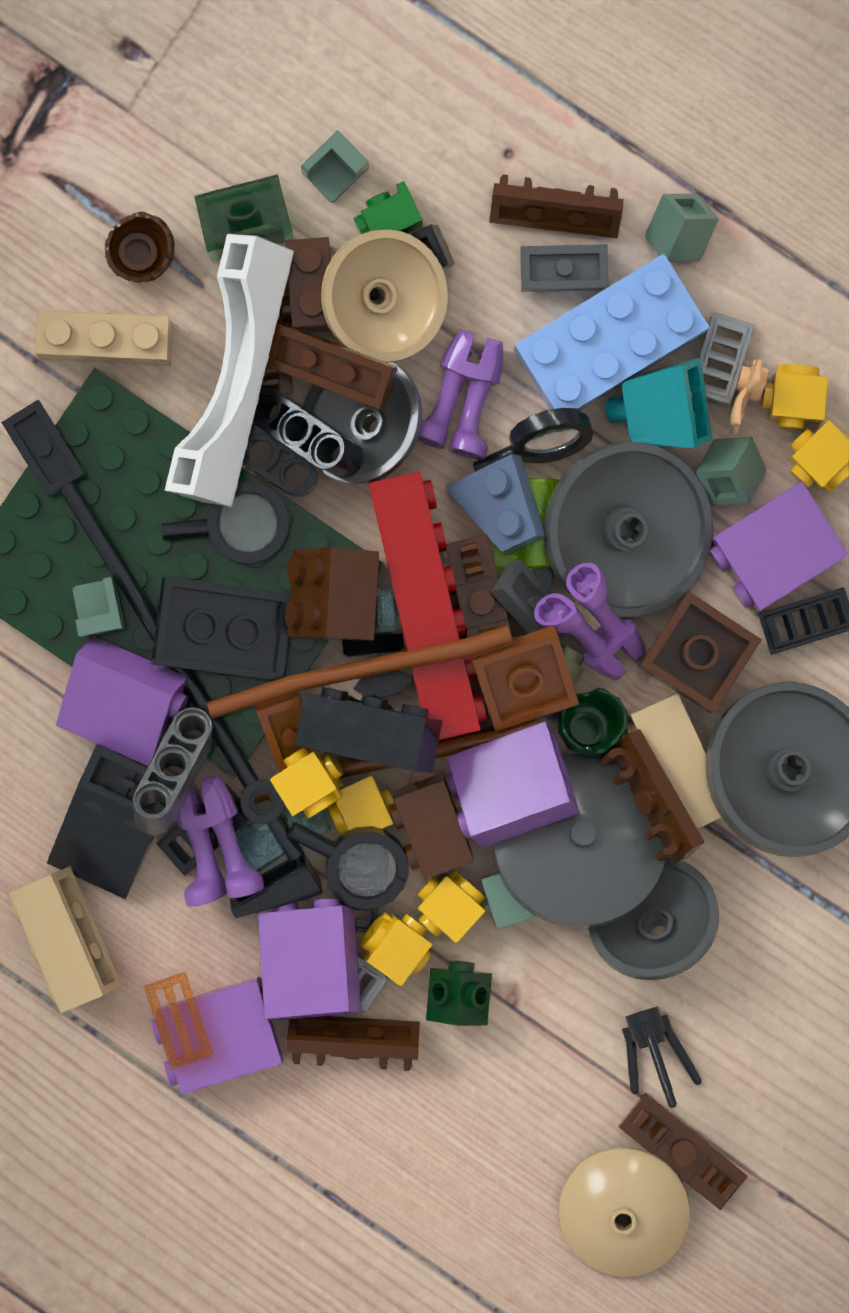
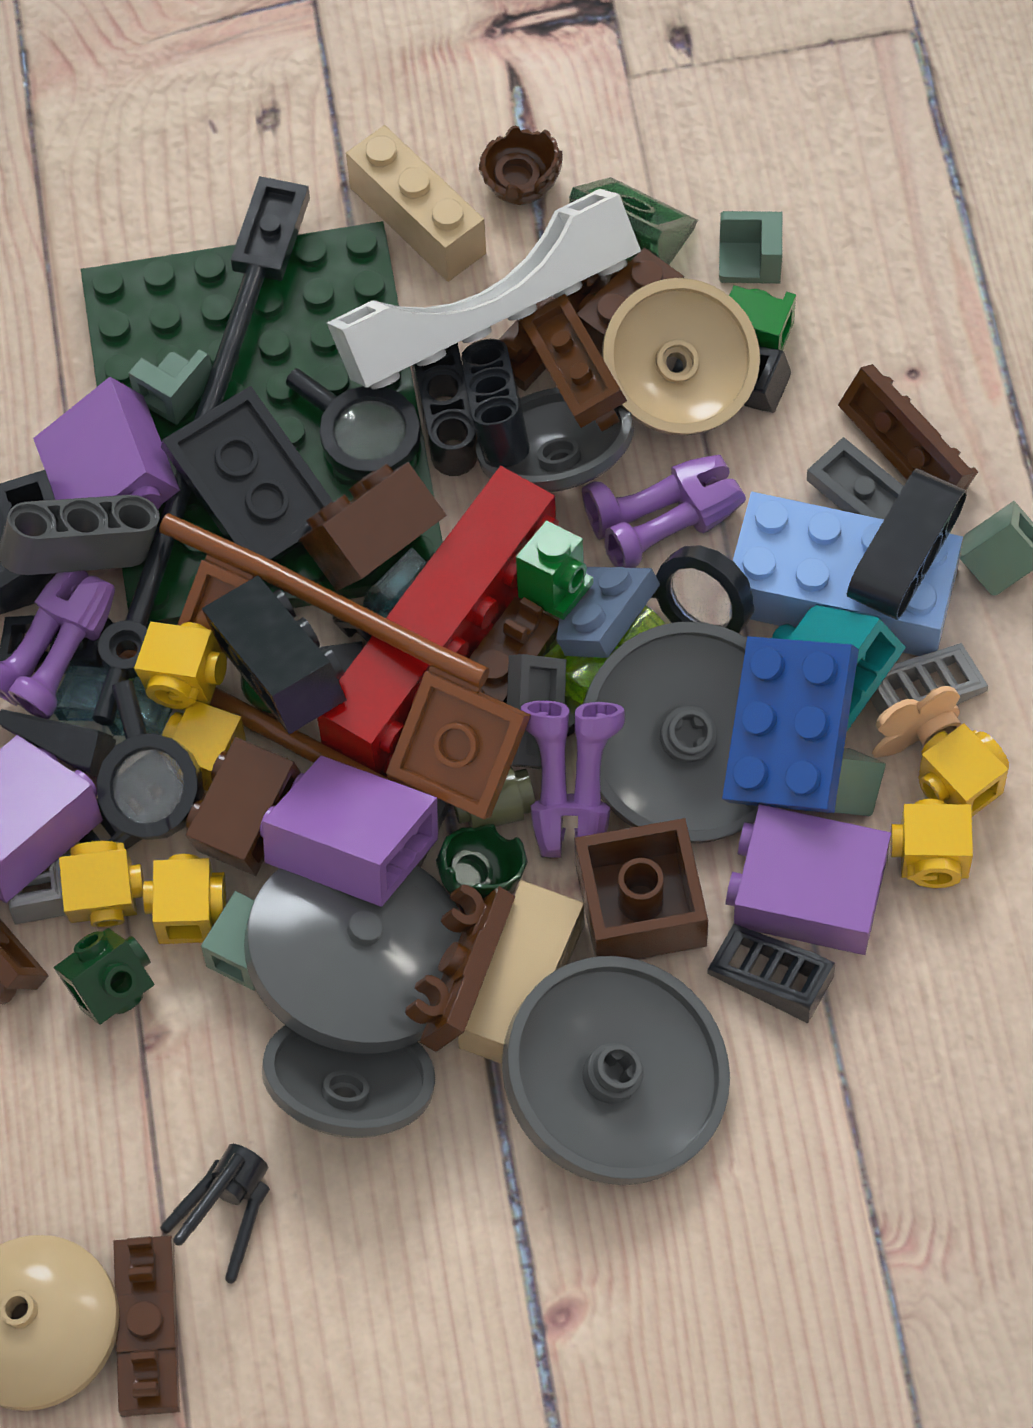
camera: 50 degrees right, 25 degrees down
none -> green brick [516,520,593,620]
none -> blue plate [722,636,859,813]
none -> black beam [847,468,967,620]

